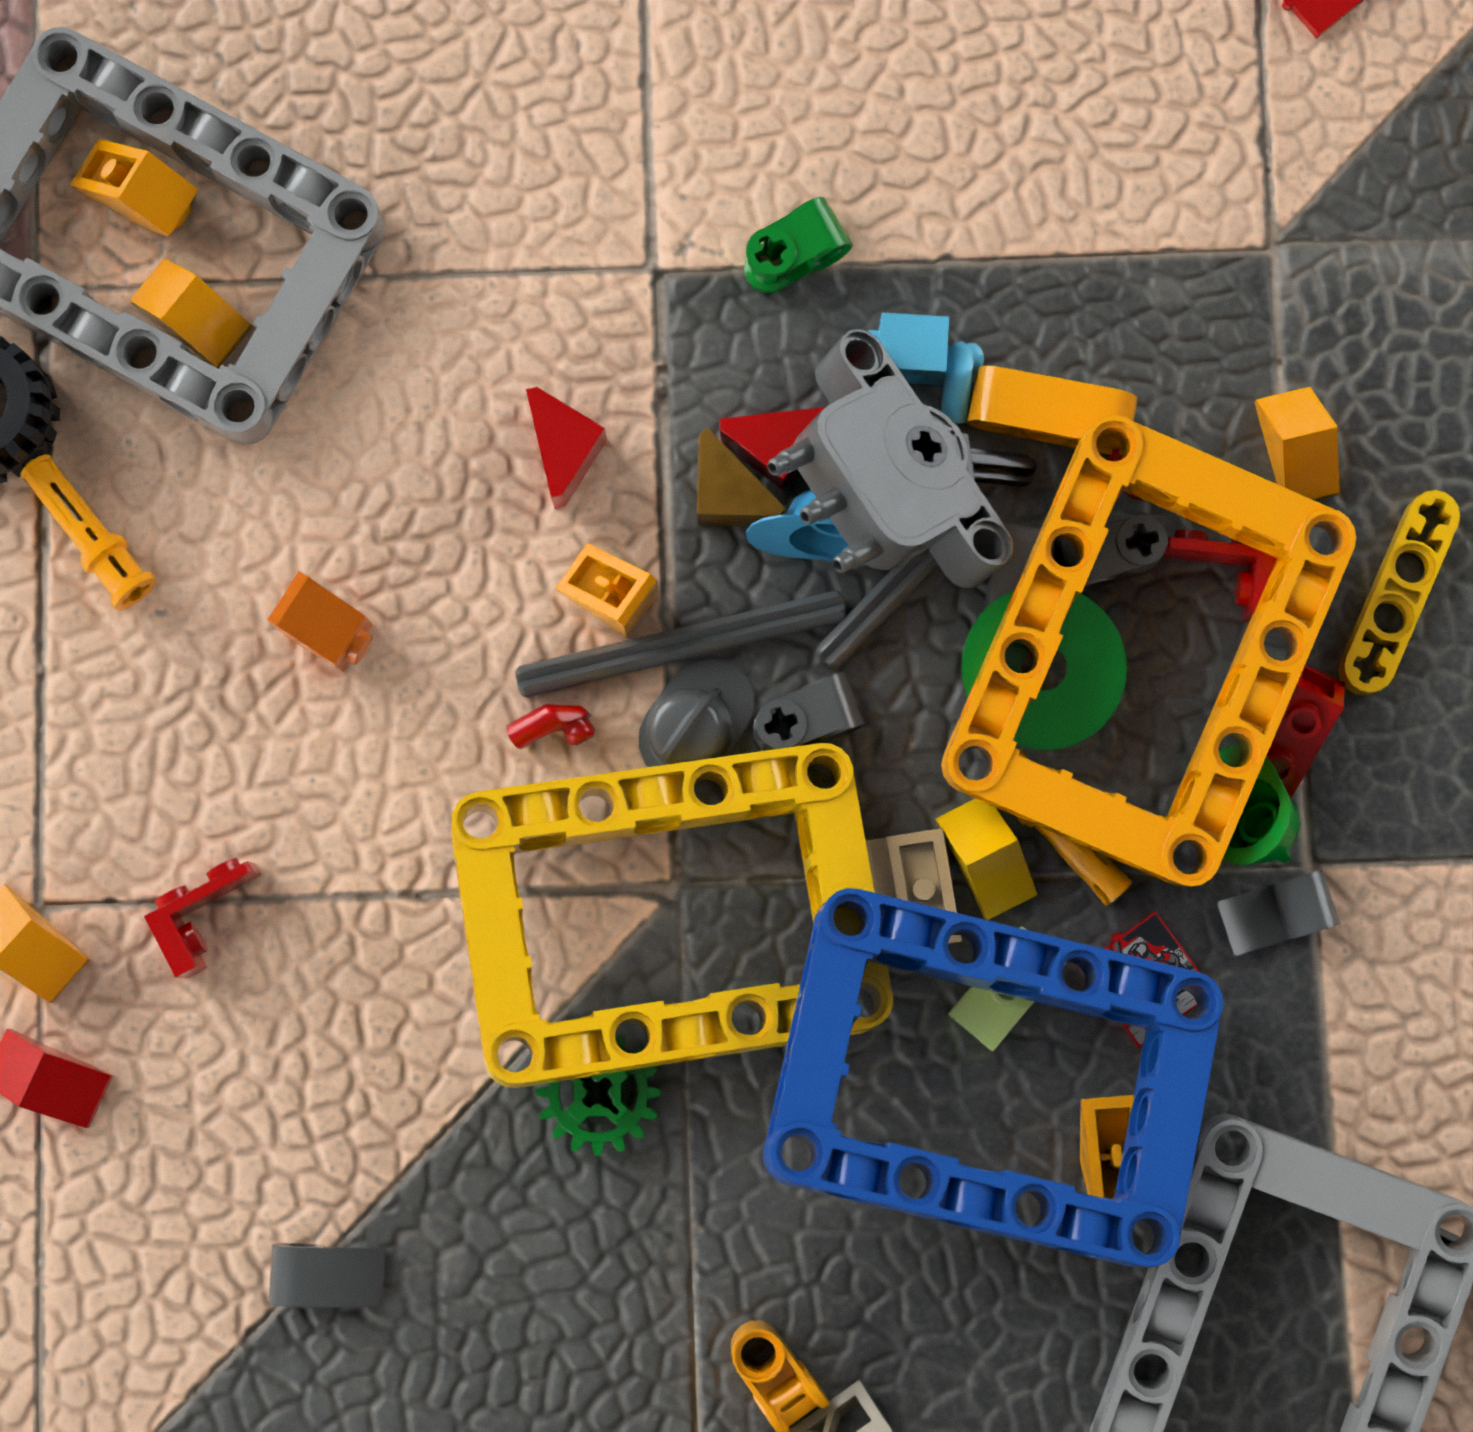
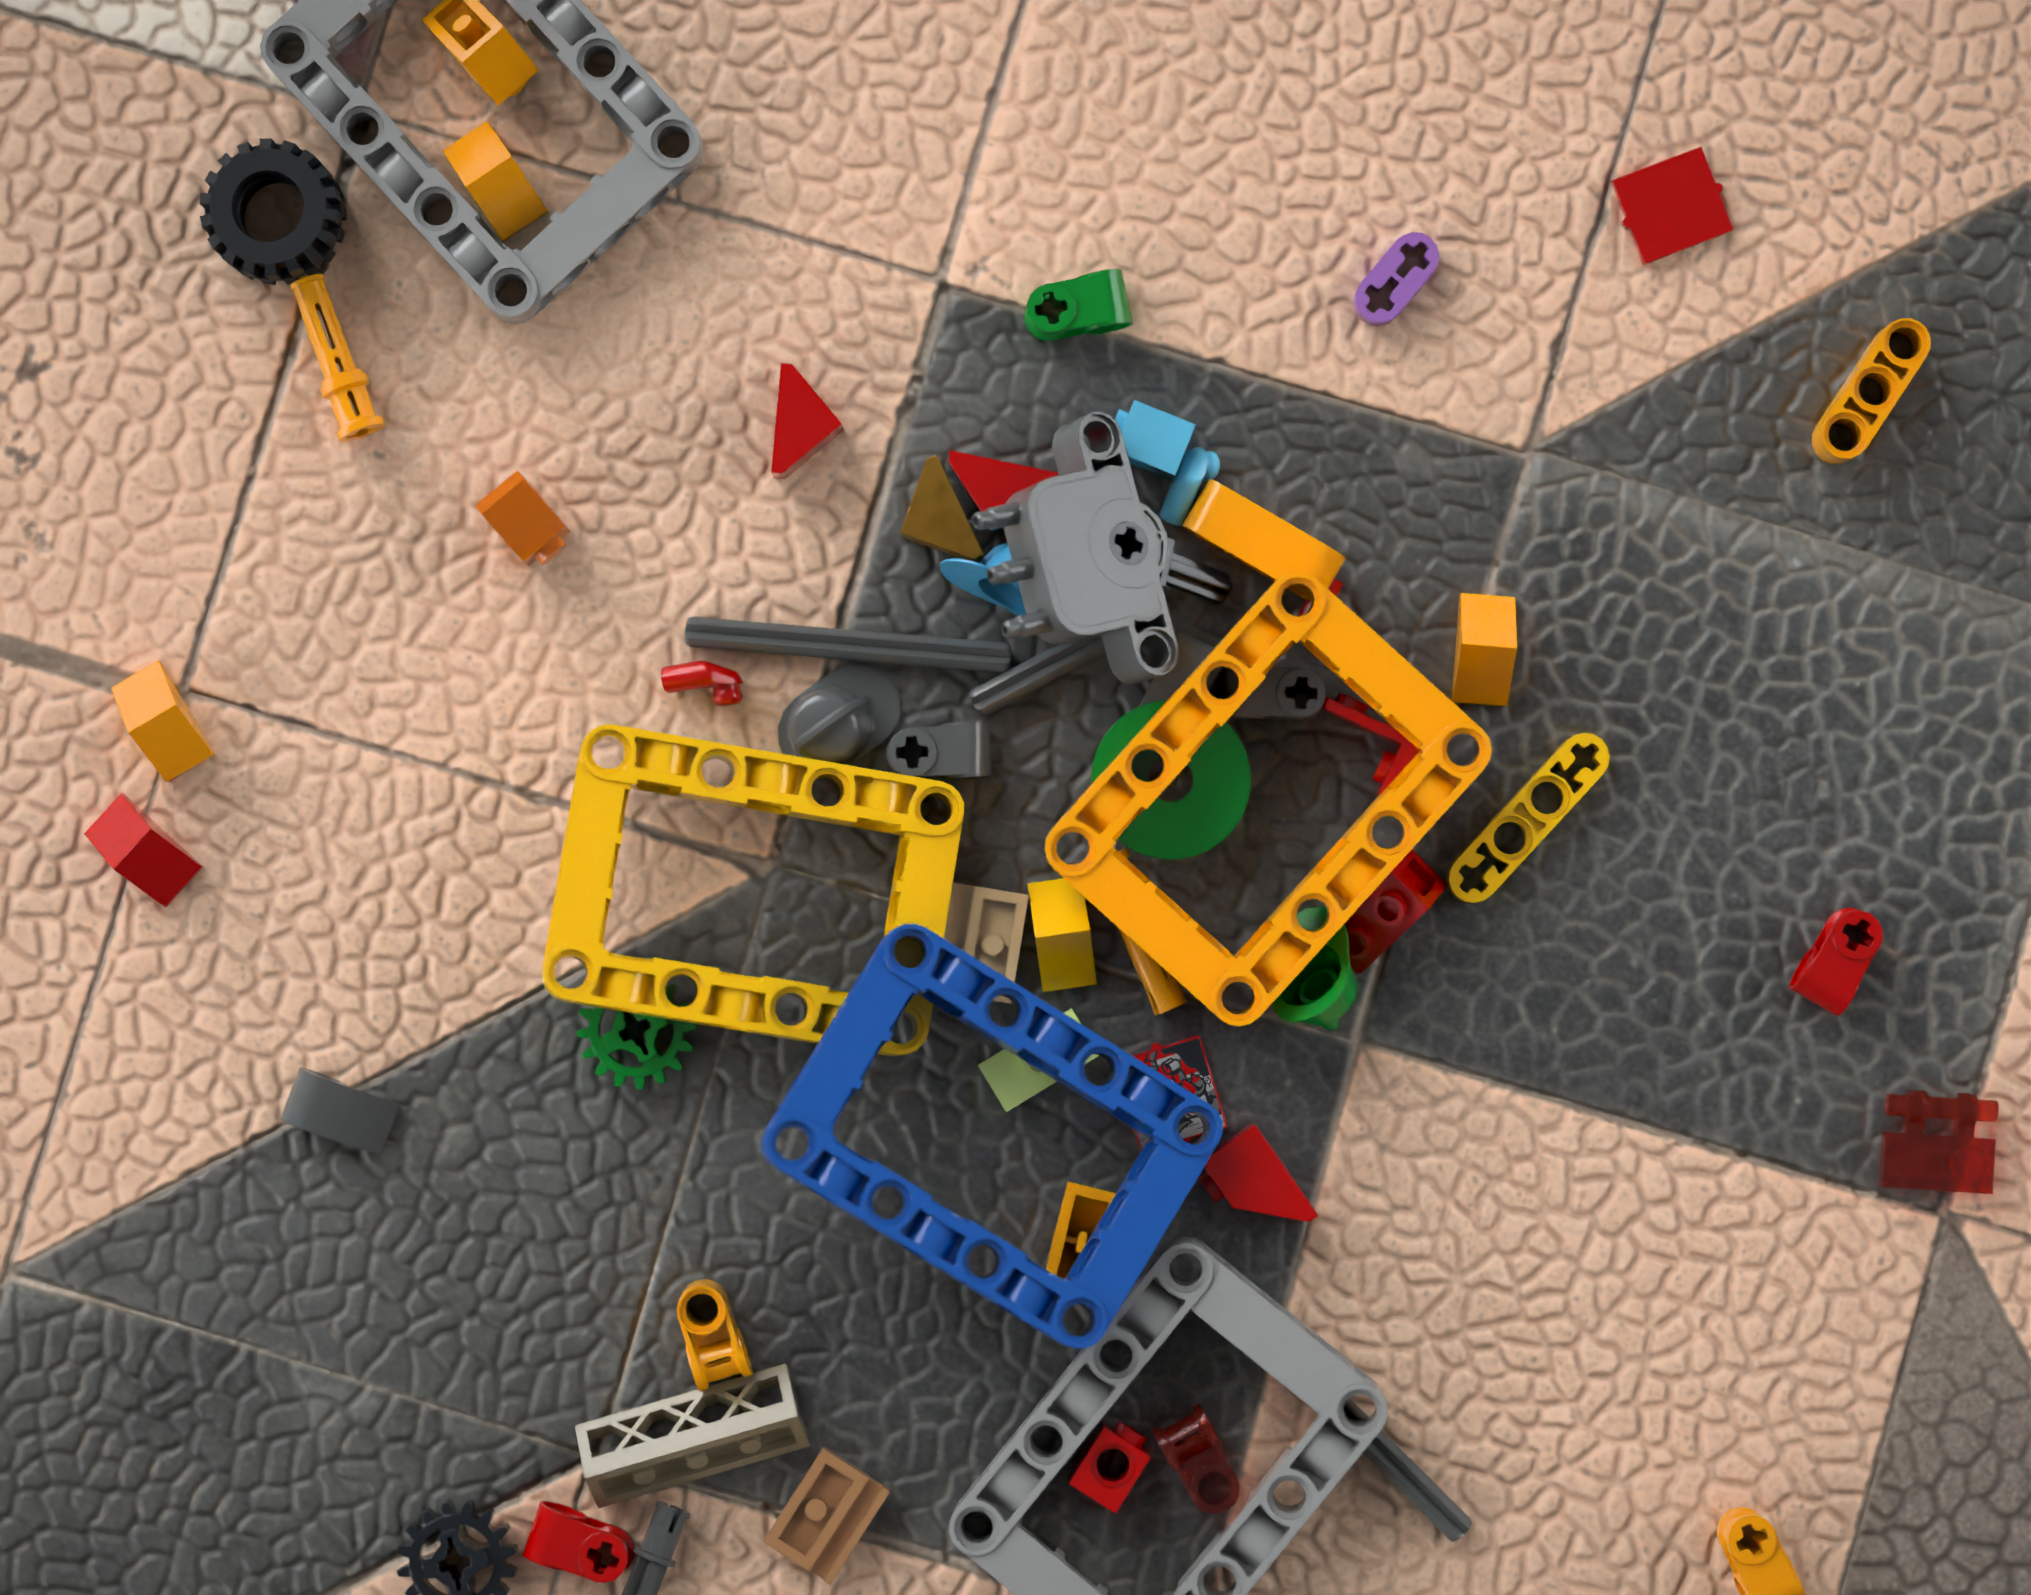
camera: 20 degrees right, 5 degrees up
red bracket [144,858,261,979] -> none
light orange slope [555,543,659,638] -> none
dark grey panel [1217,869,1340,956] -> none
none -> red brick [1068,1421,1151,1514]
none -> clear red piece [1151,1403,1240,1514]
none -> red slope [1198,1122,1319,1222]
none -> medium lavender beam [1353,232,1439,326]

